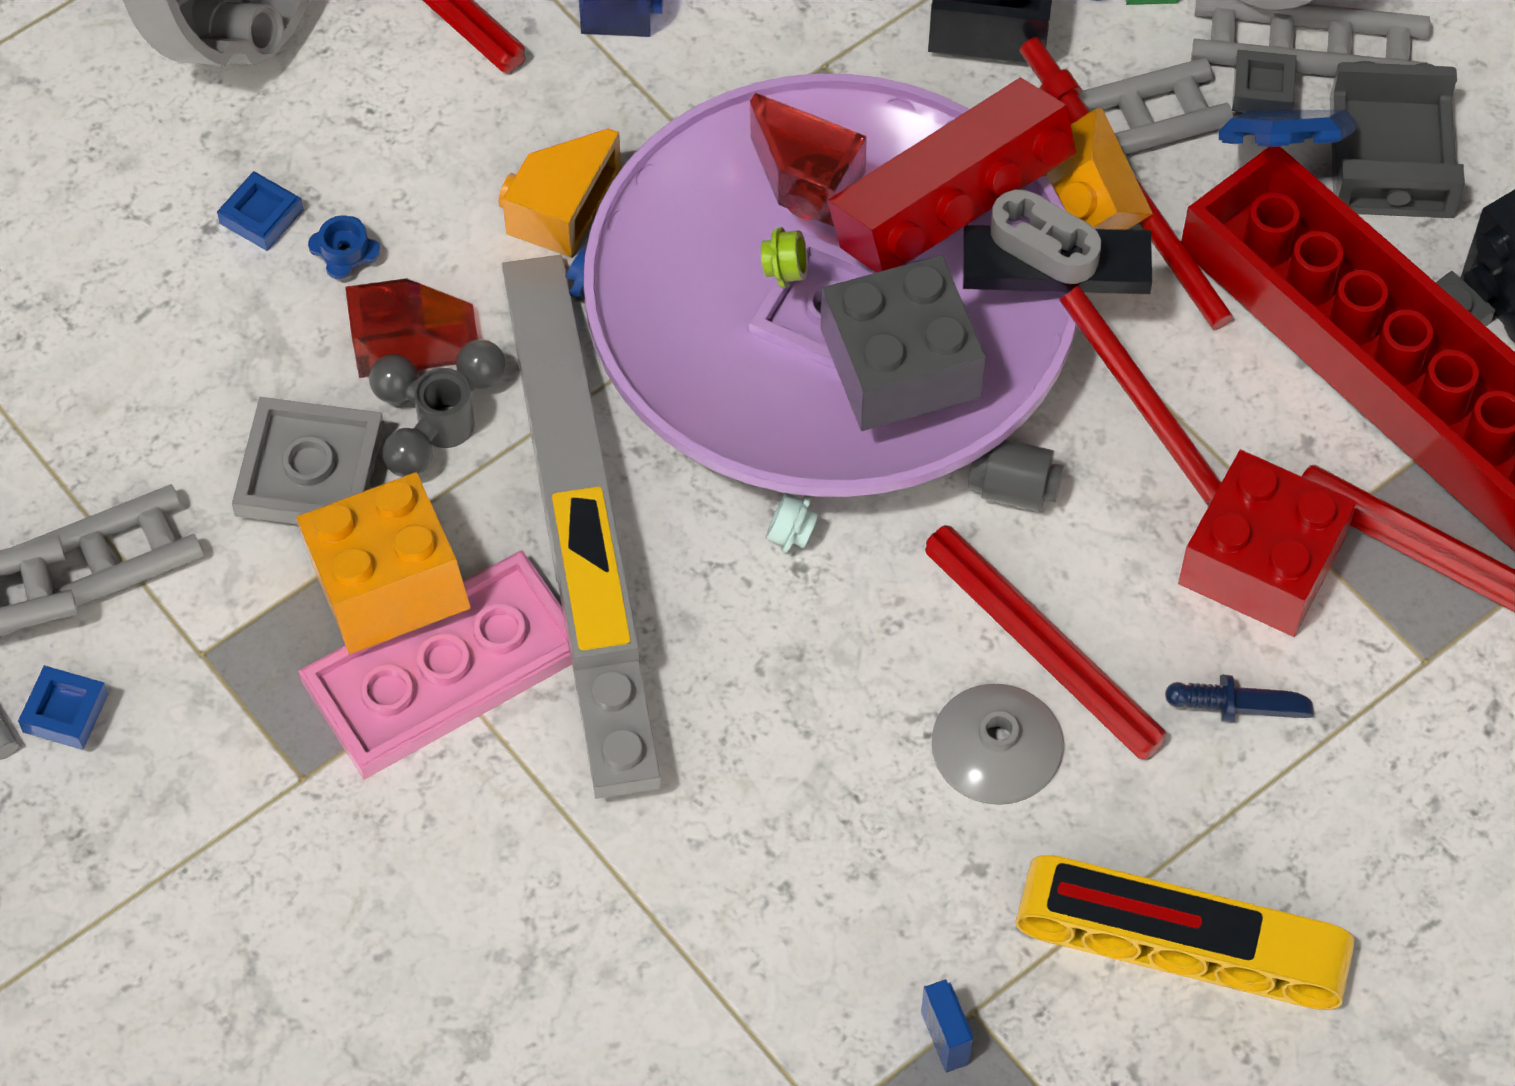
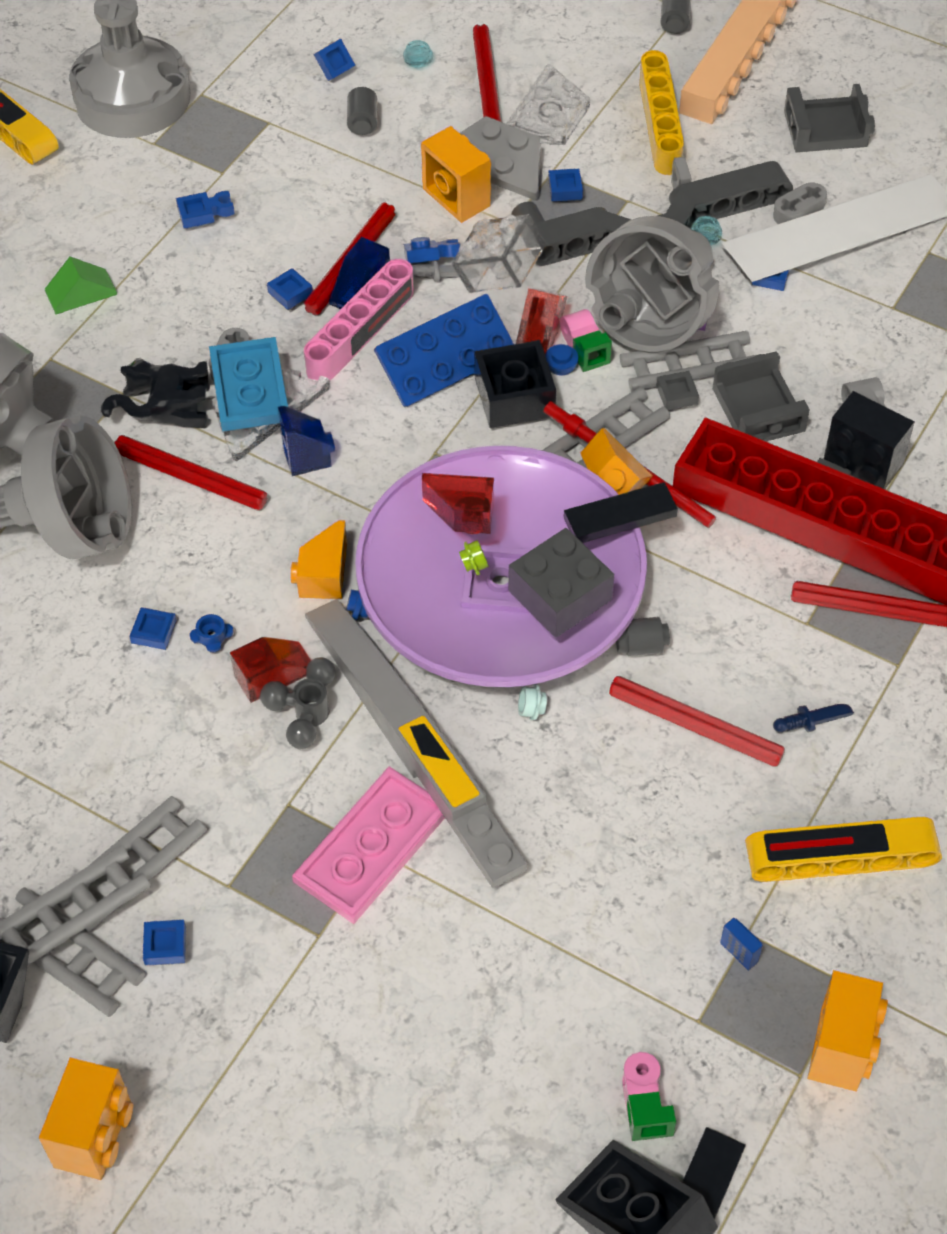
camera: 20 degrees left, 5 degrees down
light grey plate [232,397,384,525] -> none
light orange brick [296,472,471,655] -> none
red brick [827,77,1077,273] -> none
light grey dish [932,684,1063,805] -> none
light grey beam [991,190,1101,284] -> none
red bar [1059,285,1221,503] -> none
red brick [1178,449,1357,637] -> none
blue tile [1219,109,1357,147] -> none

